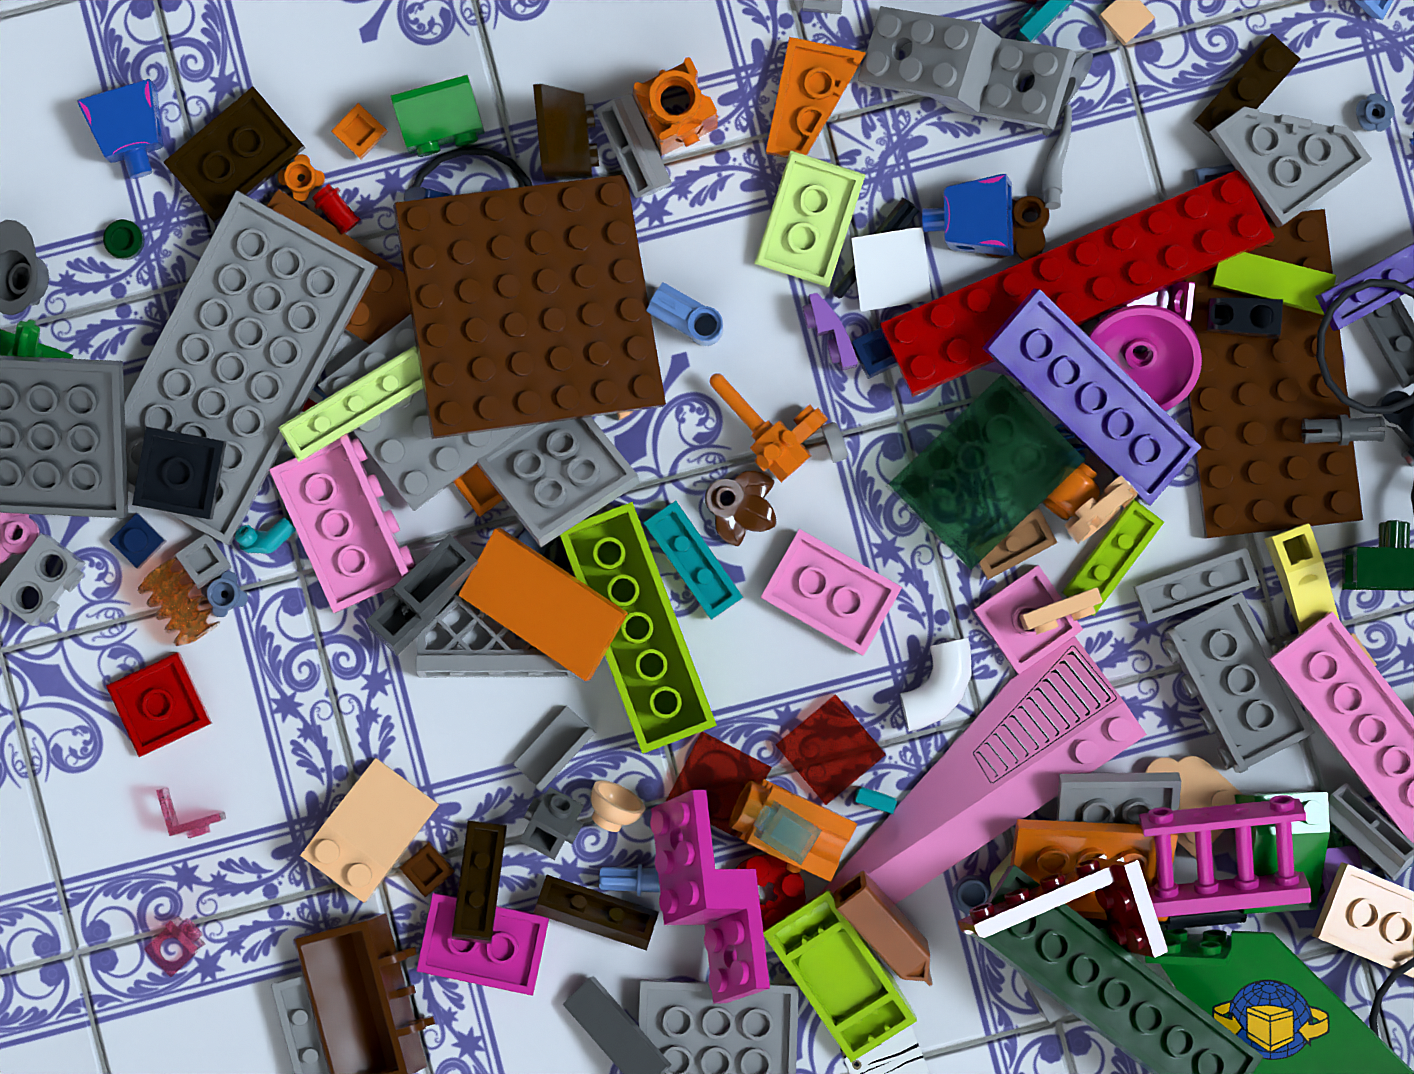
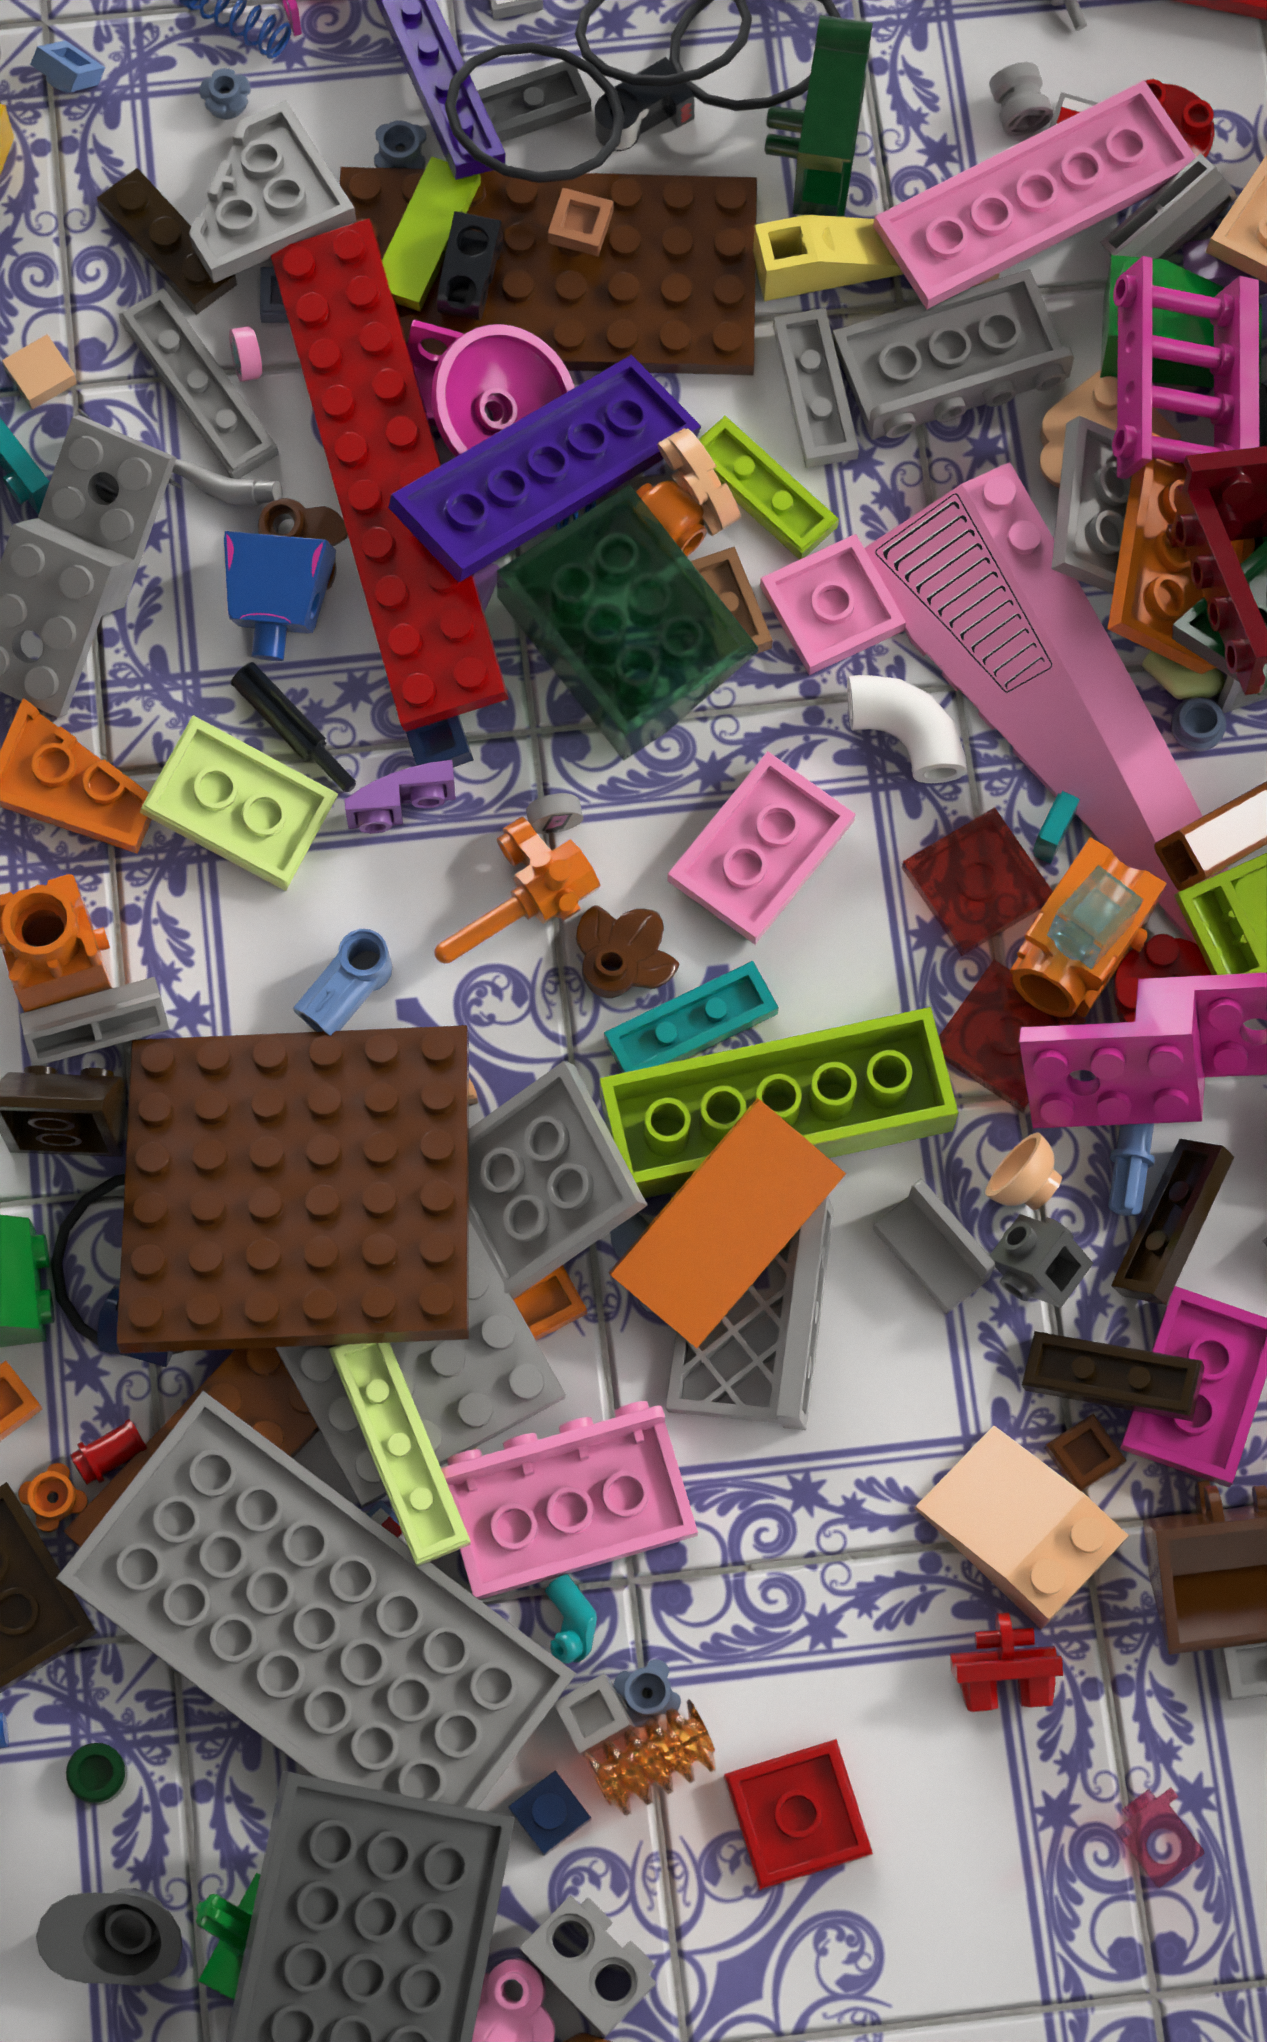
camera: 75 degrees left, 15 degrees down
black plate [132,427,227,520] -> none
clear pink bracket [156,787,226,839] -> none
dark grey slope [366,534,478,656] -> none
white sticker [851,226,932,312] -> none
light nougat plate [1019,587,1103,635] -> none
dark grey pin [1301,414,1385,446] -> none
none -> light grey tile [119,288,279,479]
none -> bright pink tile [229,326,262,382]
none -> sand blue plate [374,120,427,169]
none -> nougat plate [548,188,613,257]
none -> red hips [950,1612,1063,1712]

